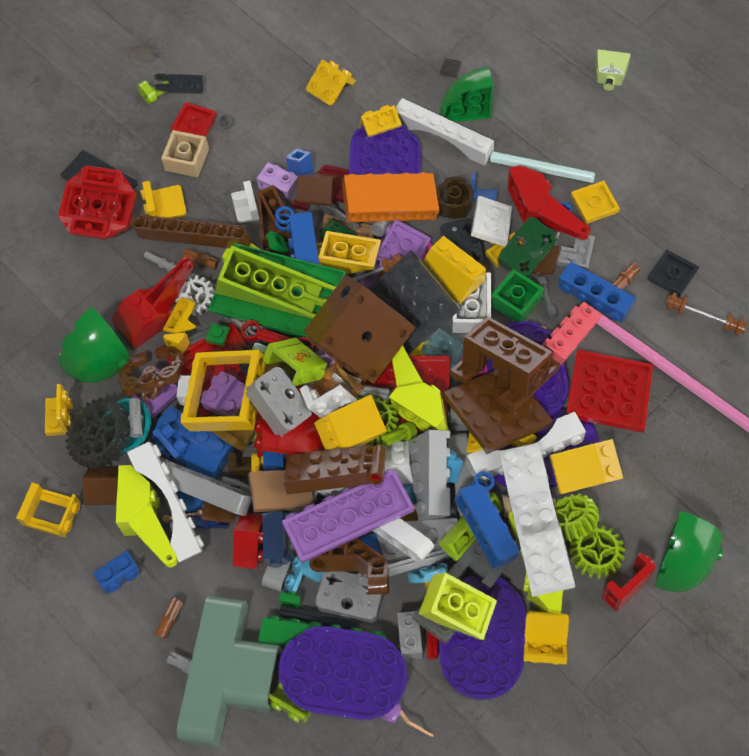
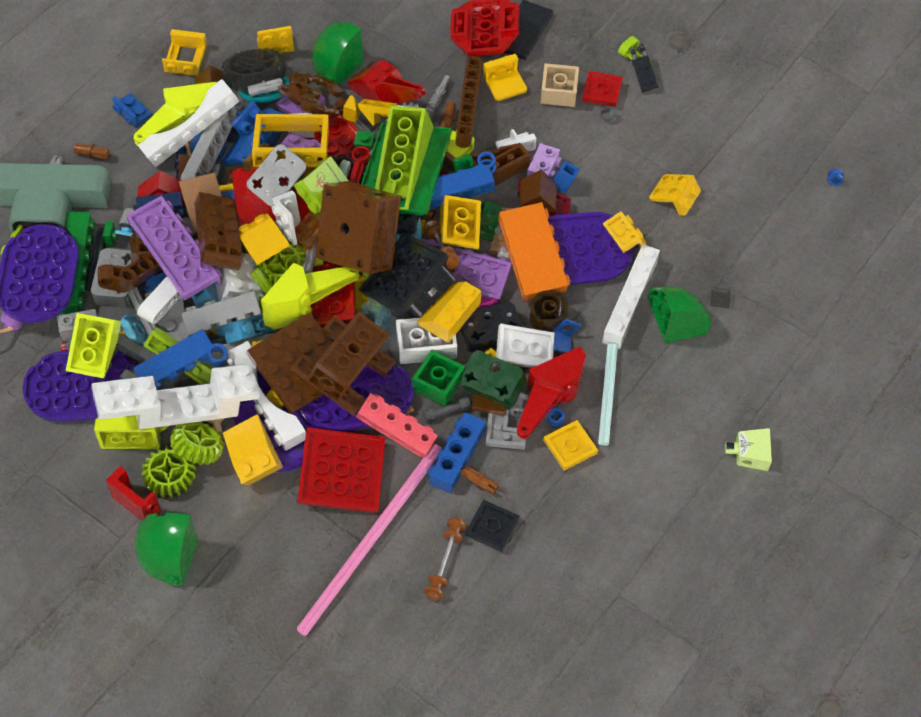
camera: 75 degrees right, 5 degrees down
yellow bracket [524,611,569,664] -> none

